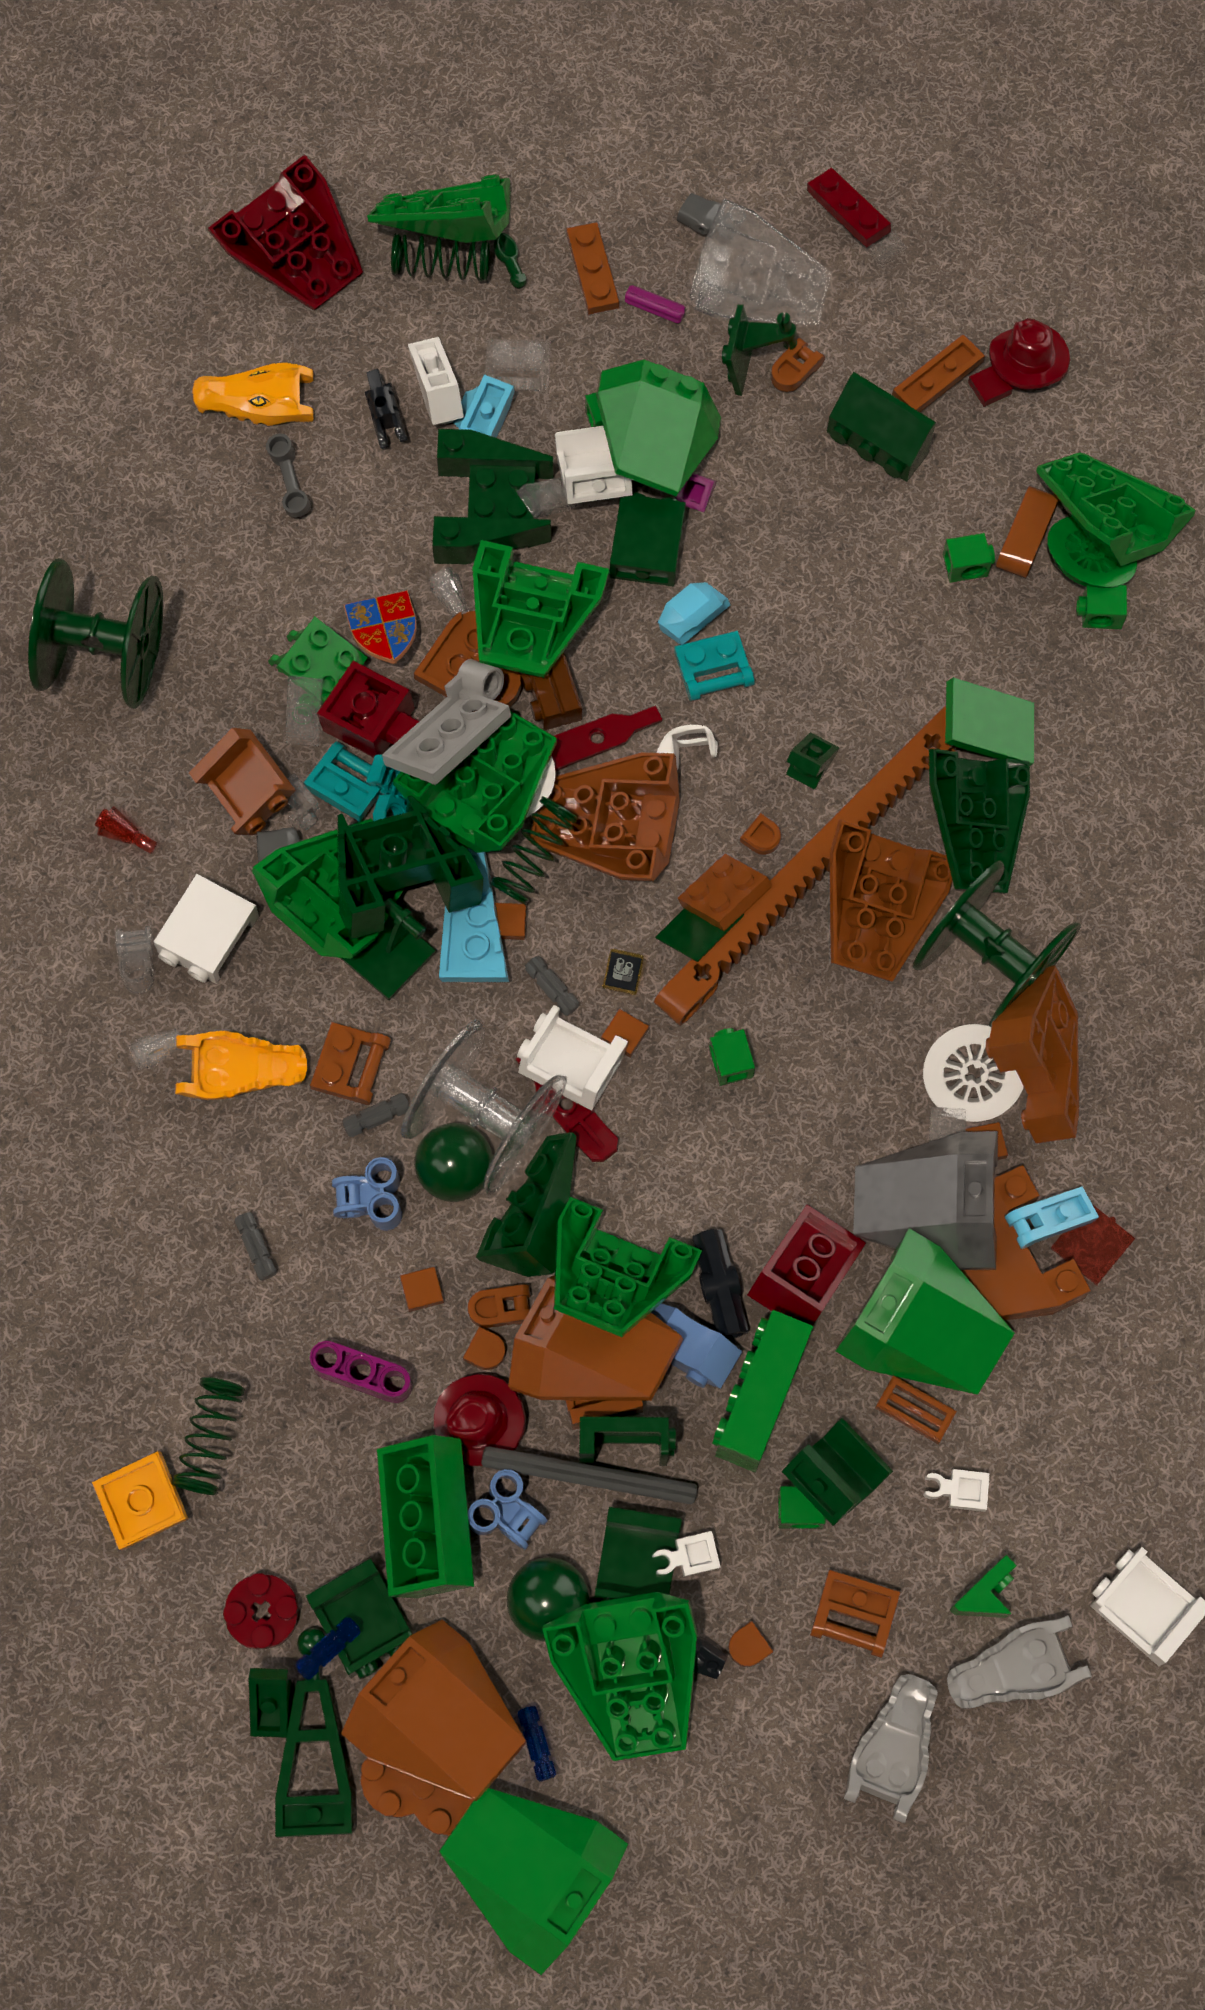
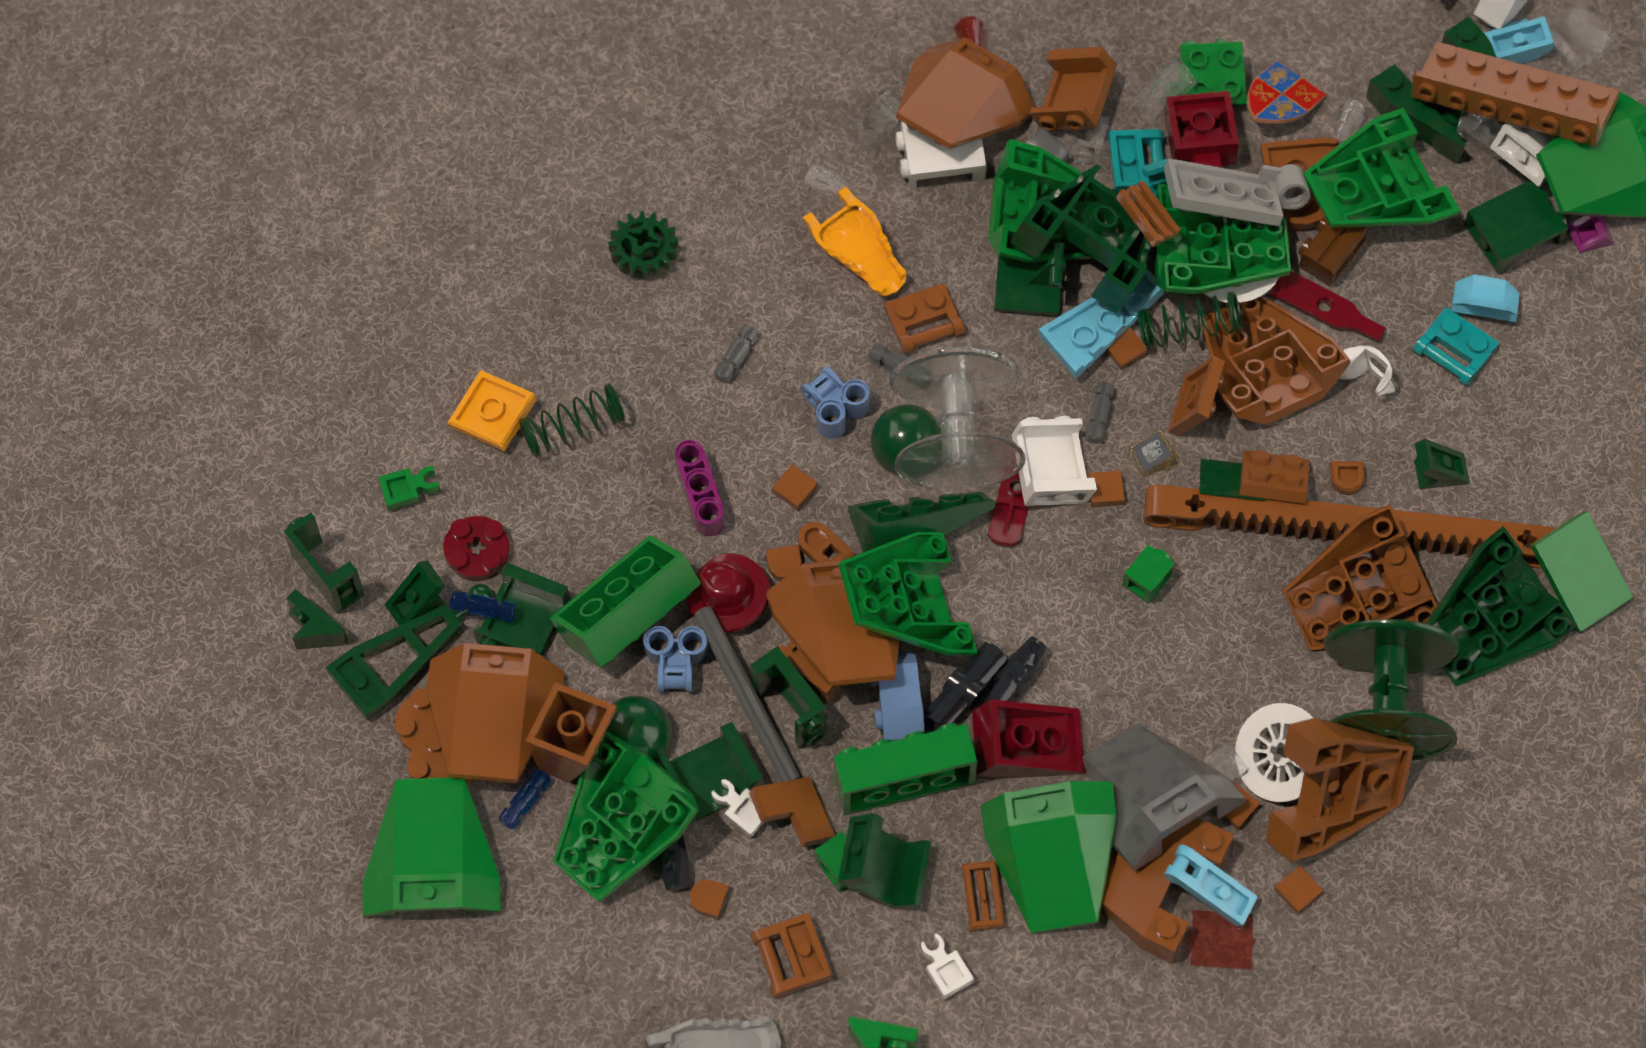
camera: 55 degrees right, 5 degrees down
none -> dark green panel [284,512,365,614]
none -> dark green slope [286,589,348,650]
none -> green plate [378,466,440,511]
none -> dark orange slope [526,682,617,782]
none -> dark green gear [608,211,678,279]
none -> dark orange tile [749,776,835,847]
none -> dark orange wedge [895,37,1034,149]
none -> black hinge [984,636,1048,703]
none -> dark orange tile [1116,180,1181,247]
none -> dark orange plate [1168,356,1225,436]
none -> dark orange tile [1274,865,1324,915]
none -> dark orange bracket [1412,42,1619,147]

